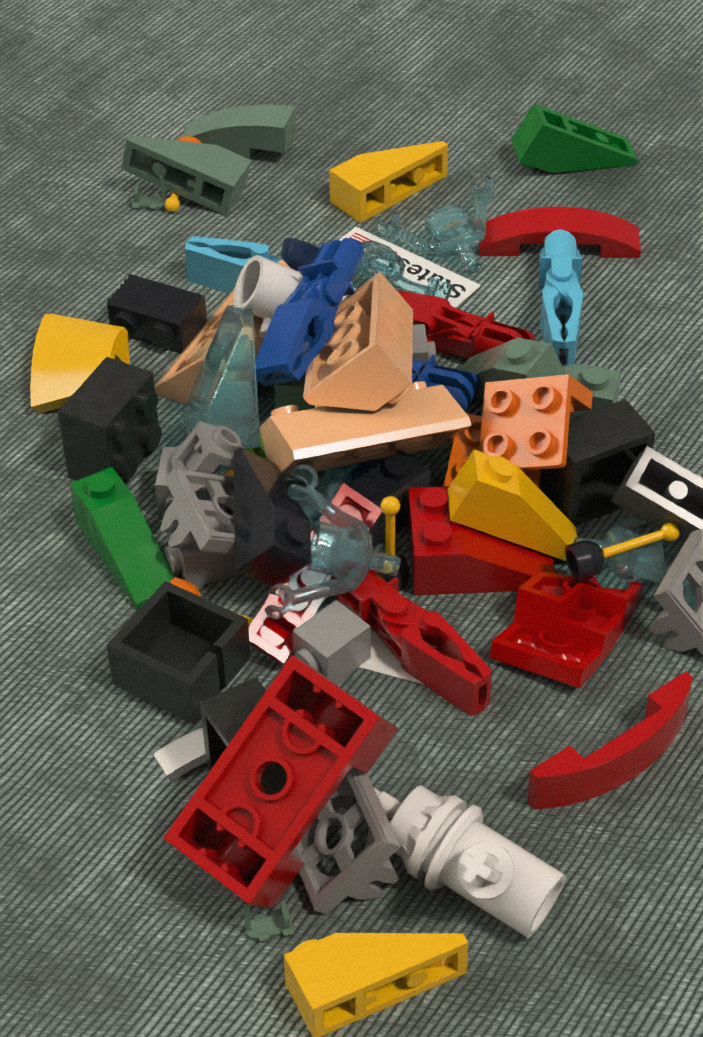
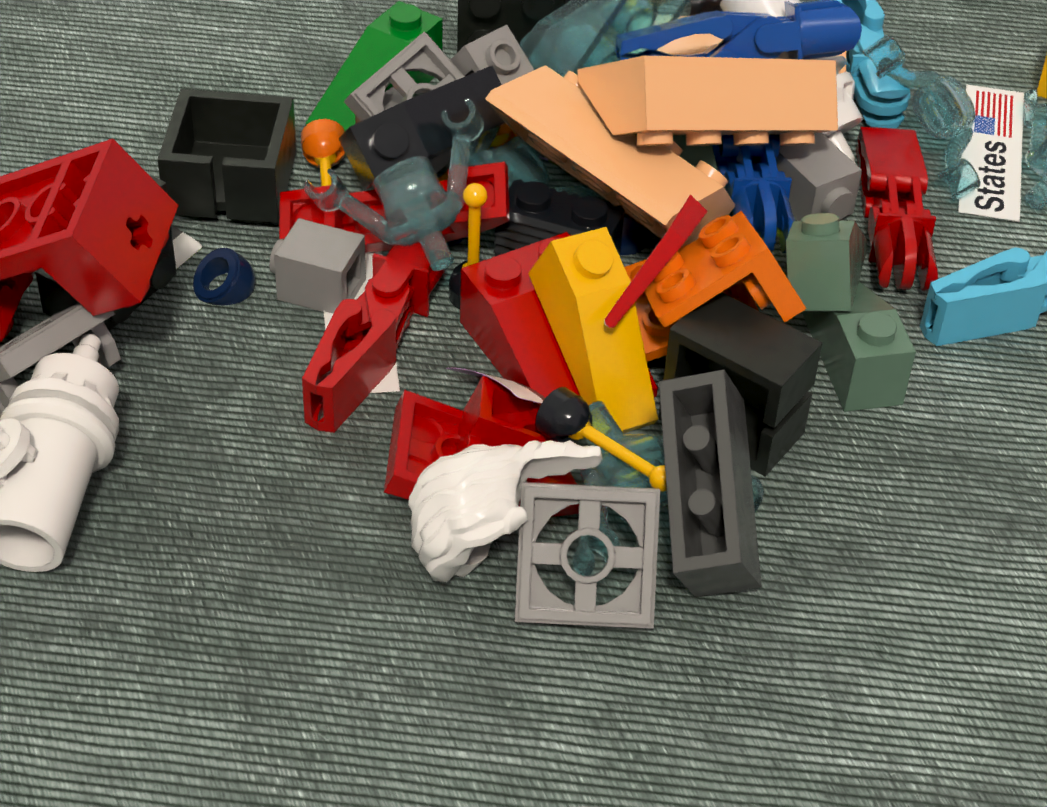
camera: 60 degrees right, 0 degrees up
dark blue piece [281,237,320,271] -> none
red slope [527,671,693,809] -> none
none -> white hair [408,440,603,582]
none -> sticker [446,368,546,404]
none -> red sticker [604,195,707,328]

